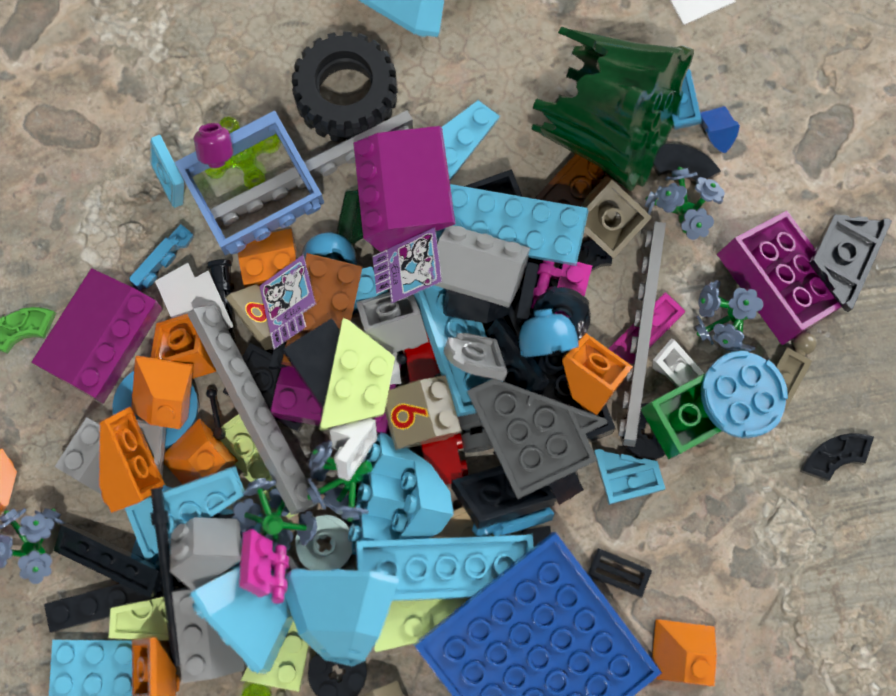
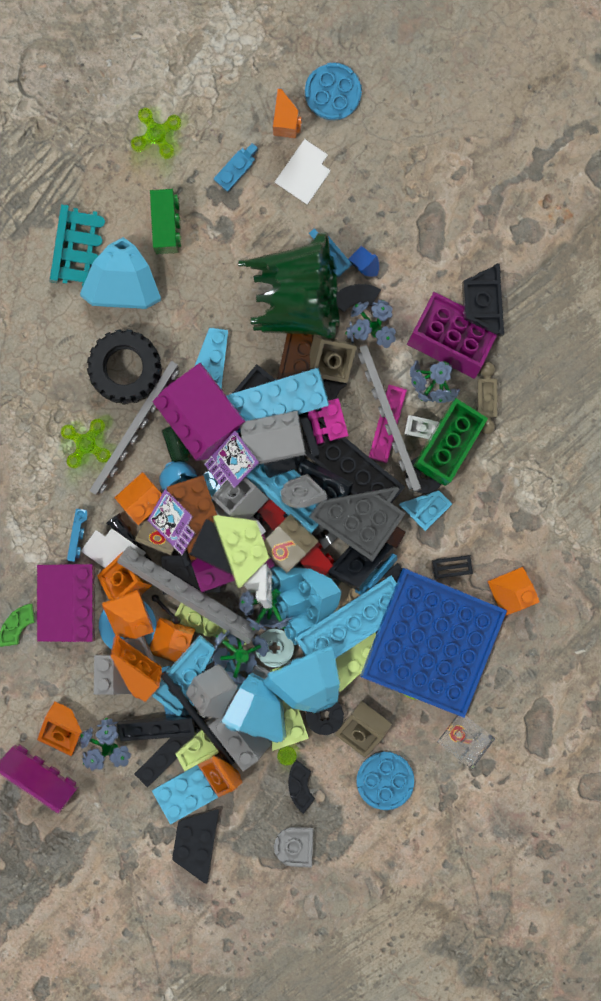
camera: 30 degrees left, 10 degrees up
medium azure tile [150,135,184,208] -> none
medium blue window [175,110,324,255] -> none
magenta head [193,123,233,168] -> none
dark pink plate [239,529,289,604] -> none
dark azure cylinder [519,309,579,357] -> none
black plate [532,286,591,340] -> none
orange slope [562,333,633,416] -> none
dark azure tile [701,351,788,439] -> none
black tile [800,433,874,482] -> none

